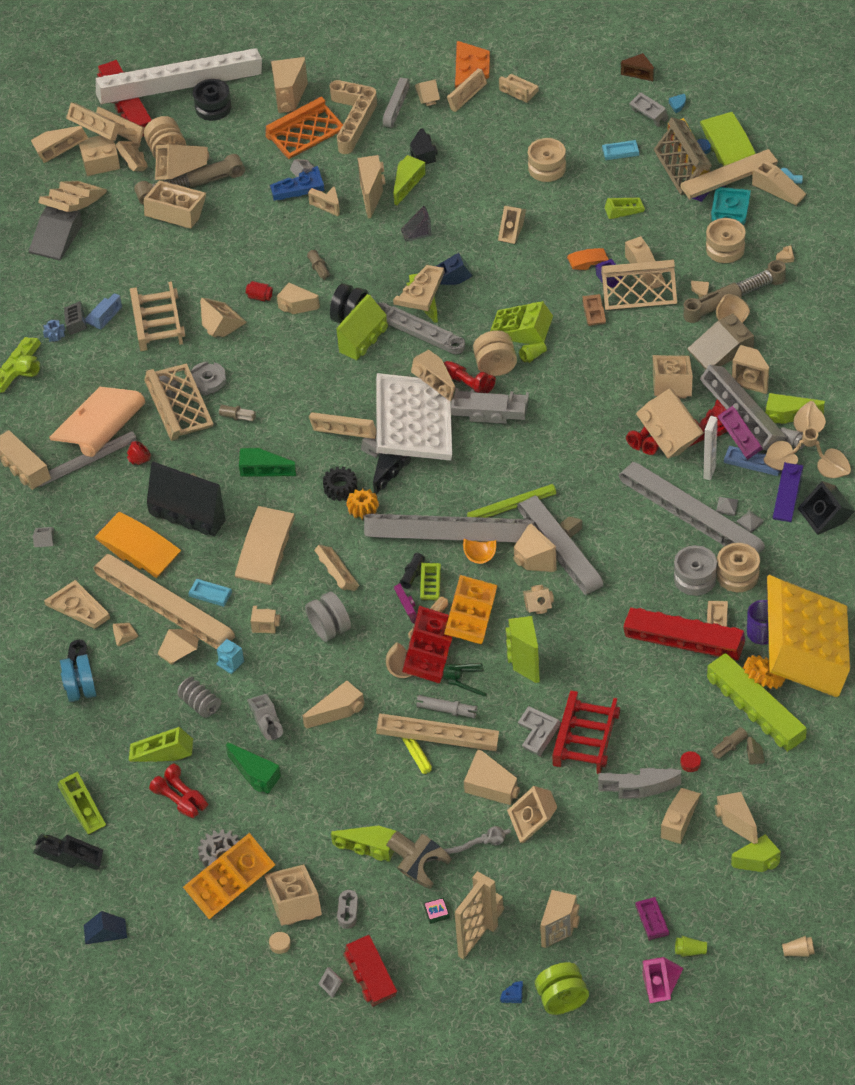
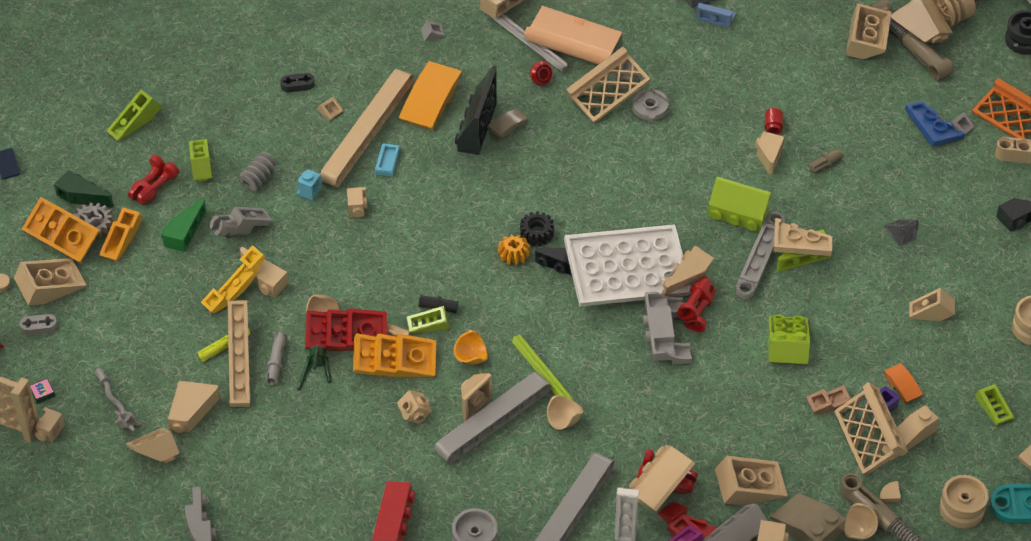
camera: 75 degrees right, 0 degrees up
black plate [33,834,103,870] -> none
tan wing [44,580,110,629] -> none
dark azure wheel [60,654,96,702] -> none
tan fence [130,281,185,351] -> none
tan slope [158,629,199,665] -> none
tan slope [200,298,246,337] -> none
dark tan axle [219,404,256,421] -> none
tan slope [235,506,295,585] -> none
green slope [239,448,297,477] -> none
light grey wheel [305,591,351,642] -> none
tan slope [308,186,340,216] -> none
tan tile [309,412,376,439] -> none
tan plate [314,545,359,591] -> none
black wheel [330,283,369,323] -> none
lime slope [331,825,396,862] -> none
tan slope [358,155,385,218] -> none
light grey beam [364,514,534,542] -> none
dark tan connector [386,831,452,889] -> none
lime slope [393,155,426,205] -> none
magenta plate [394,583,416,624] -> none
dark blue slope [436,252,473,285] -> none
tan wheel [473,331,517,376] -> none
lime slope [505,616,540,683] -> none
light grey plate [518,706,561,756] -> none
lime cone [519,342,547,363] -> none
tan slope [540,890,580,948] -> none
red fence [552,690,621,774] -> none
dark tan slope [559,517,582,538] -> none
none -> dark green slope [54,170,113,208]
none -> light orange slope [99,207,143,261]
none -> yellow slope [201,245,265,314]
none -> tan helmet [547,395,583,430]

